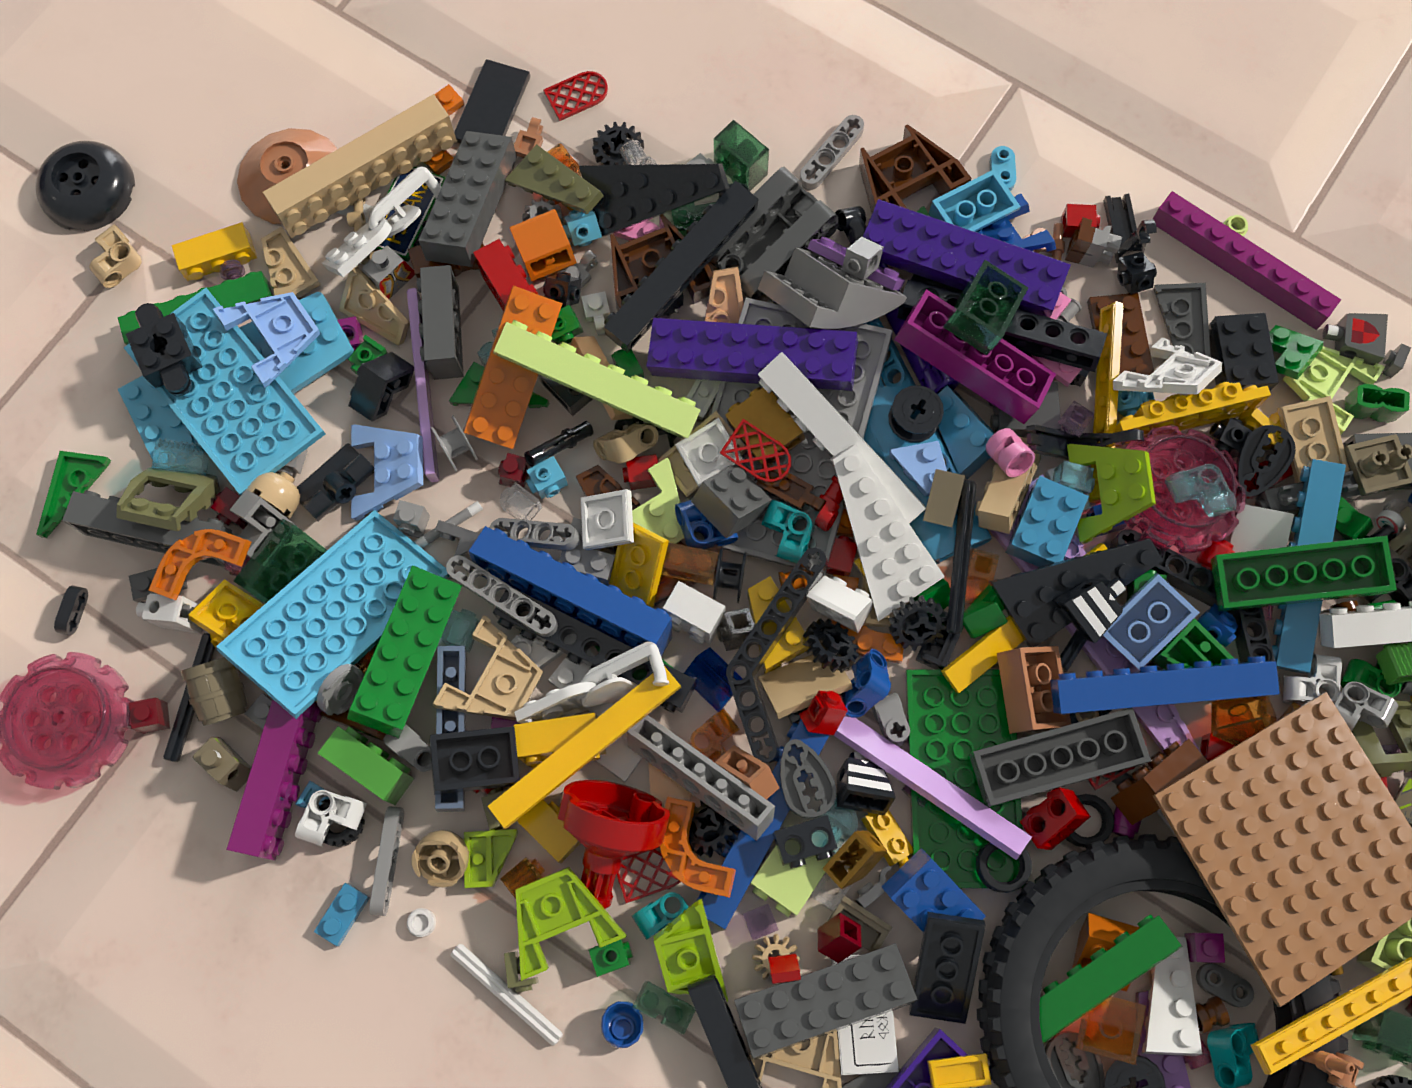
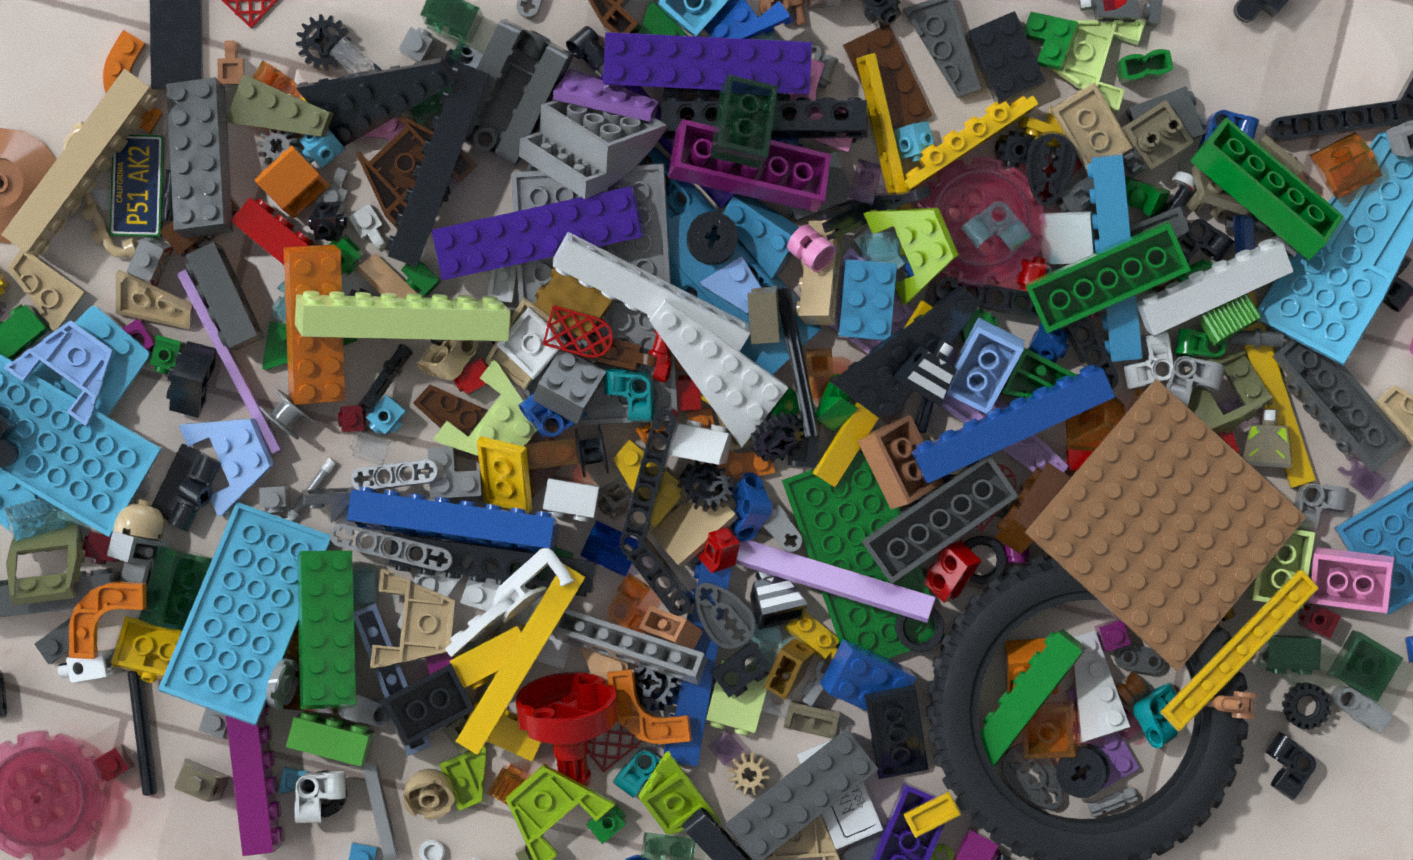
camera: 20 degrees left, 15 degrees up
dark tan piece [180,657,247,726] -> none
white plate [322,166,442,277] -> none
white tile [581,489,634,550] -> none
light nougat wing [704,267,744,323] -> none
red tile [768,954,801,984] -> none
dark red brick [818,913,862,963] -> none
light grey brick [842,237,883,281] -> none
white wing [1113,338,1222,395] -> none

